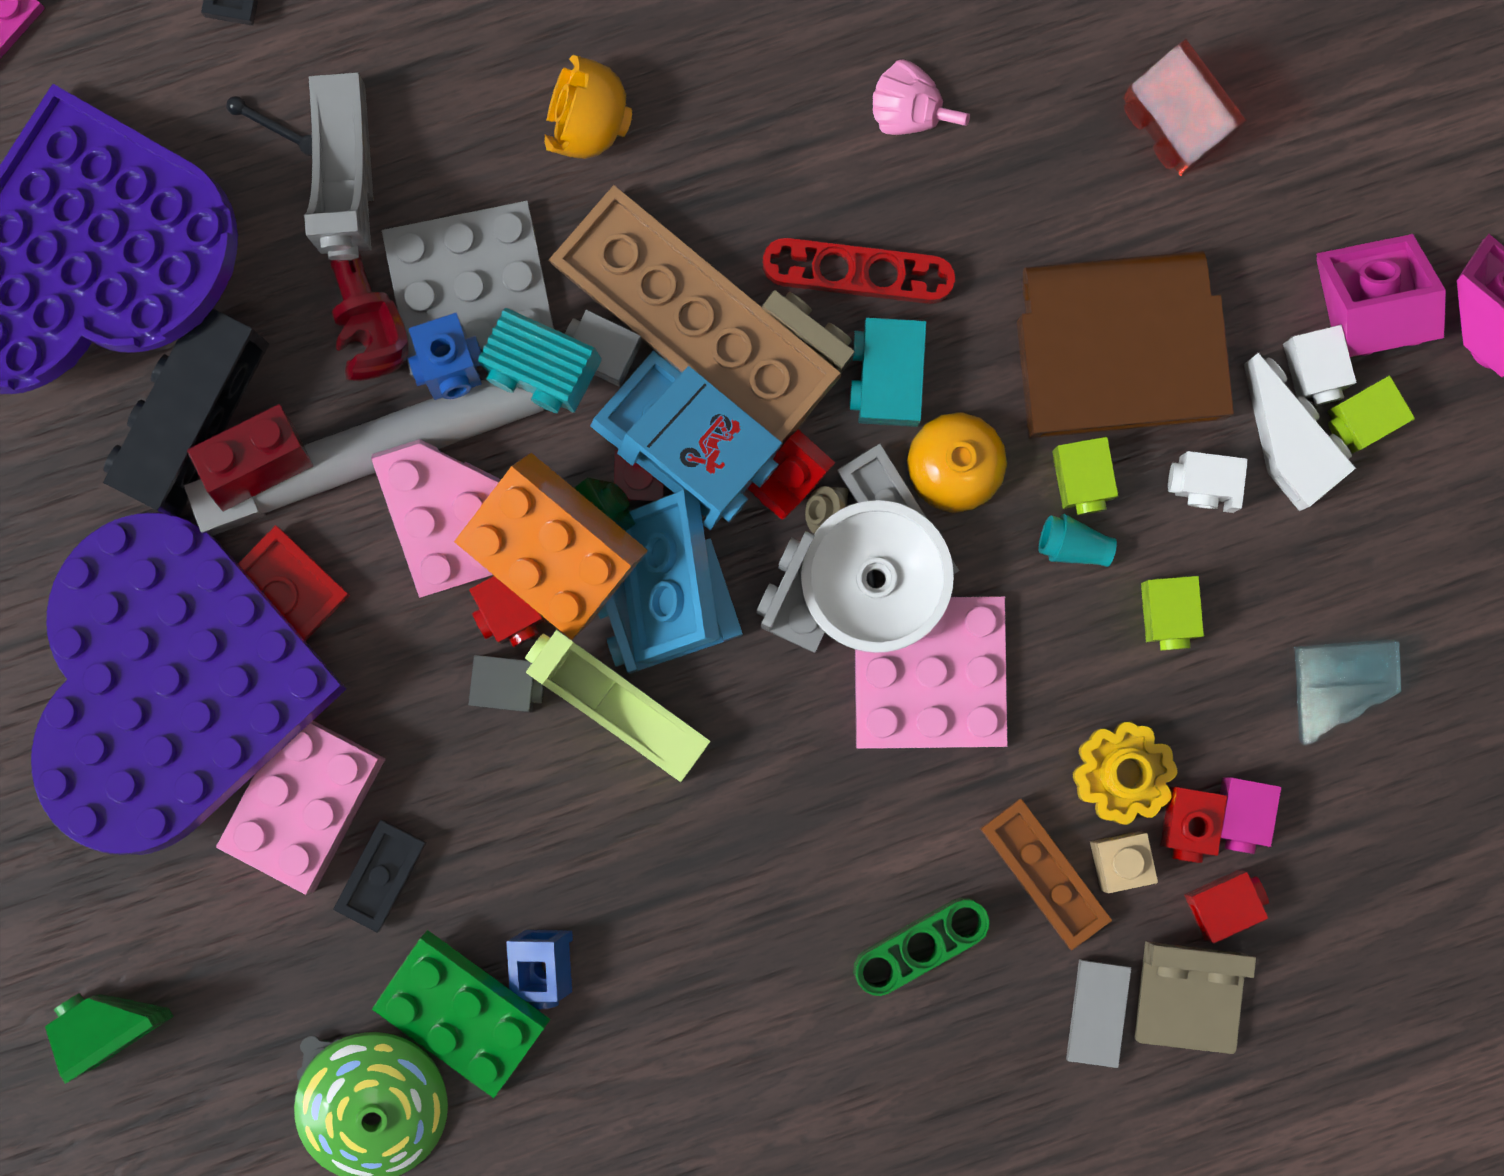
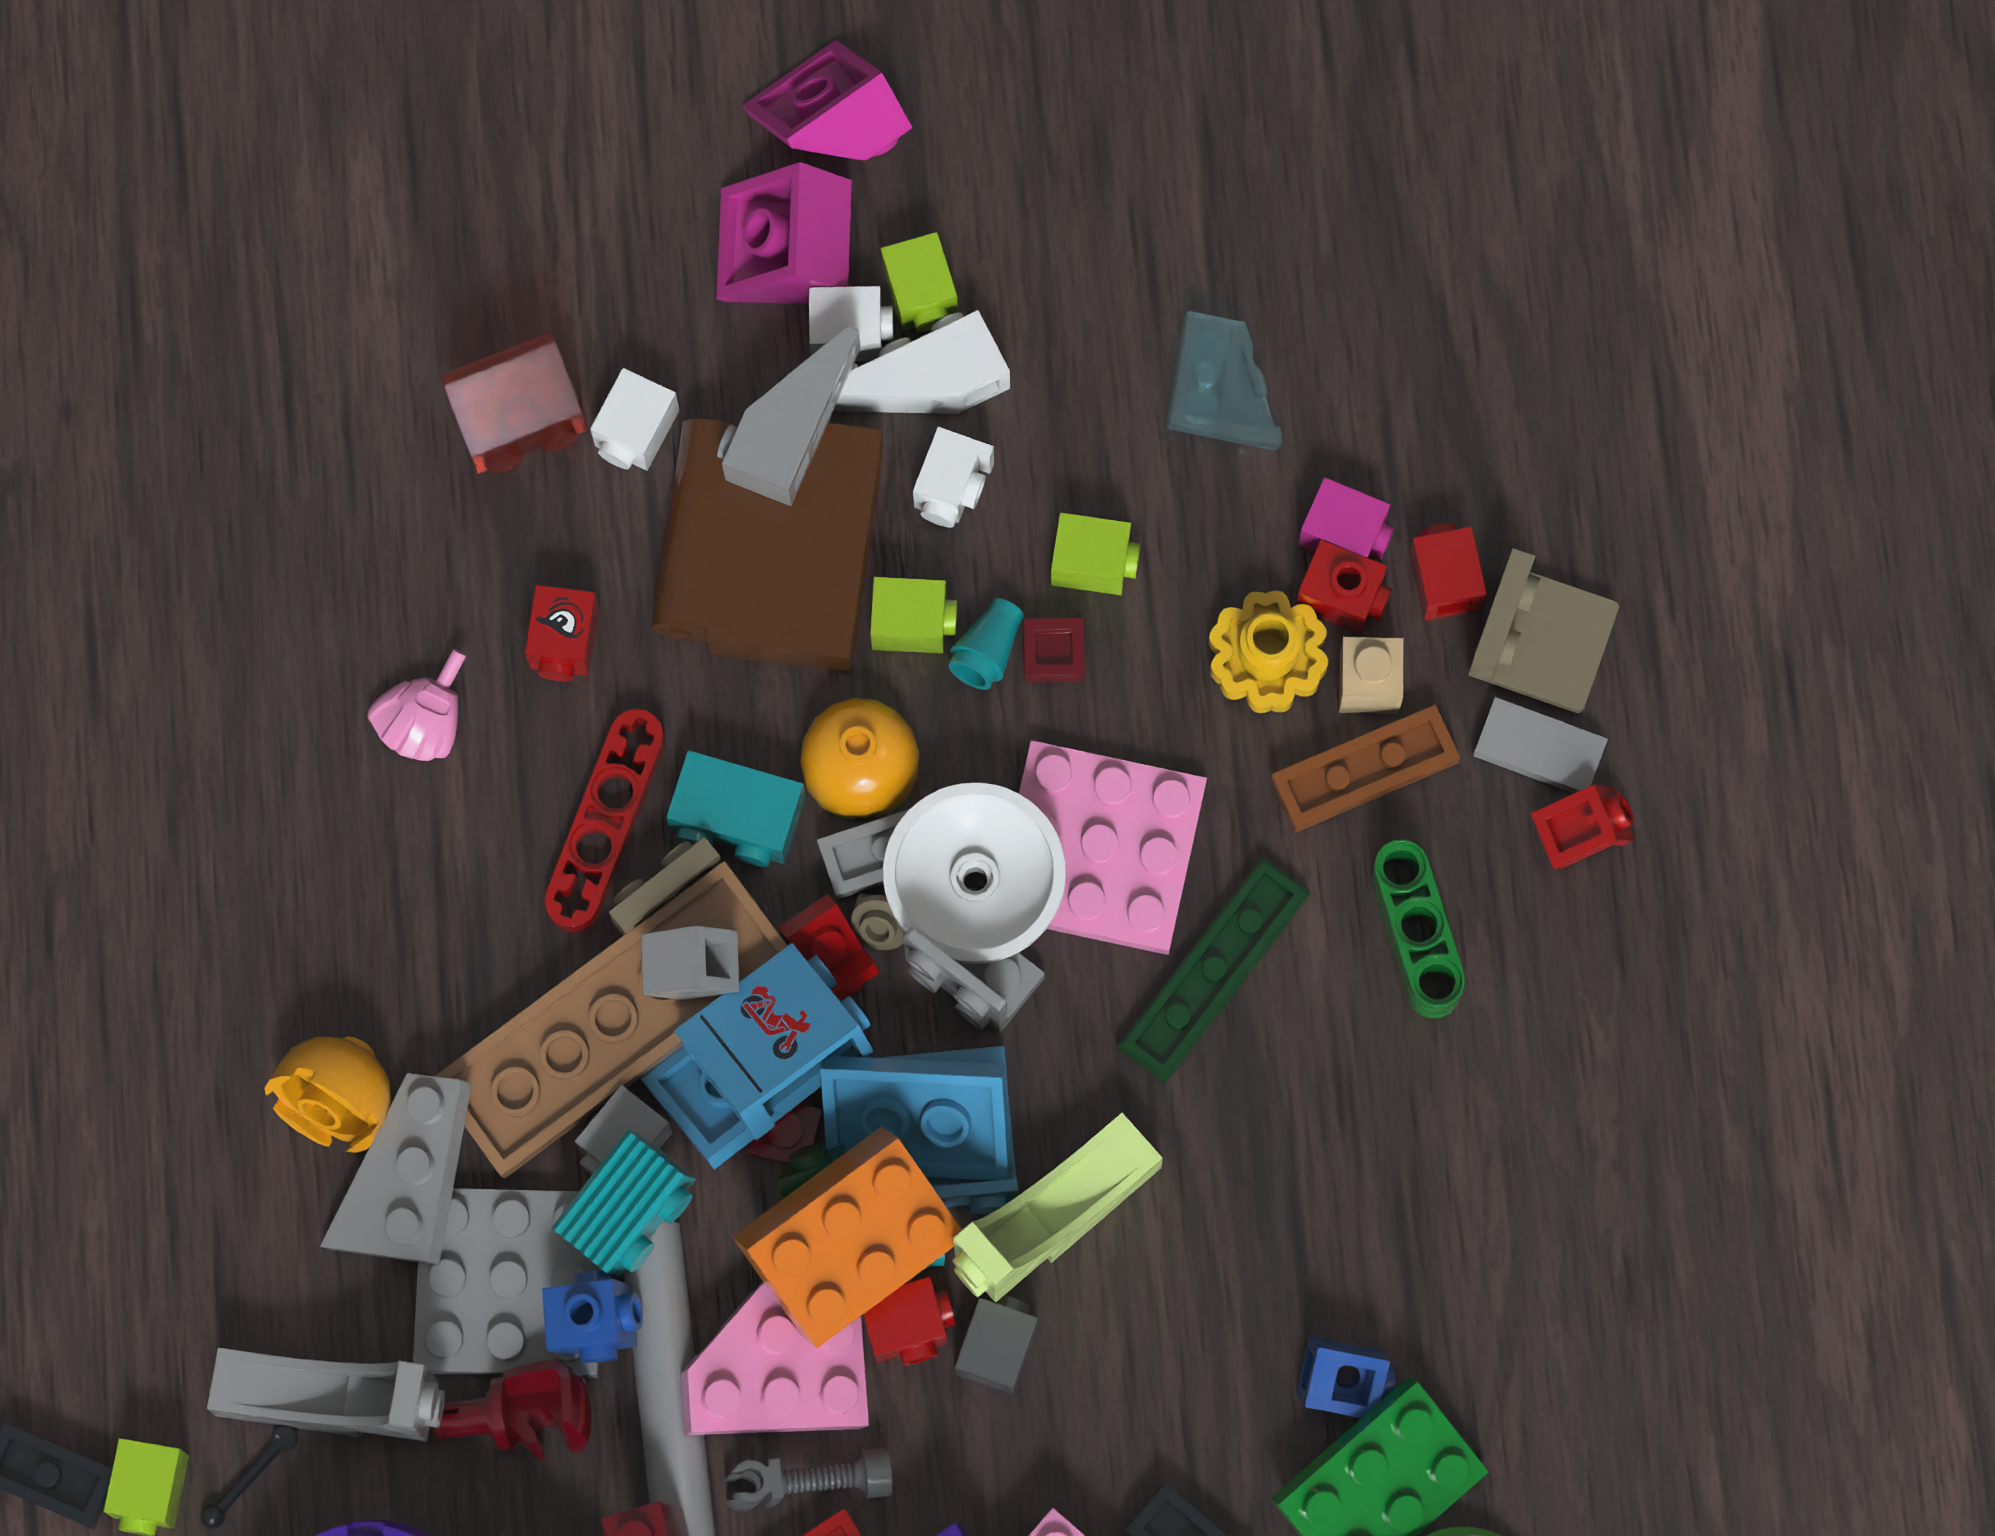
camera: 70 degrees left, 10 degrees down
none -> lime brick [104,1438,189,1536]
none -> light grey wing [320,1073,472,1265]
none -> red brick [525,585,600,682]
none -> white brick [591,368,679,471]
none -> light grey brick [641,925,739,1000]
none -> light grey slope [717,326,861,506]
none -> dark grey bar [723,1447,892,1512]
none -> dark red plate [1024,618,1085,683]
none -> dark green tile [1117,857,1311,1086]
none -> red bracket [1531,784,1634,869]

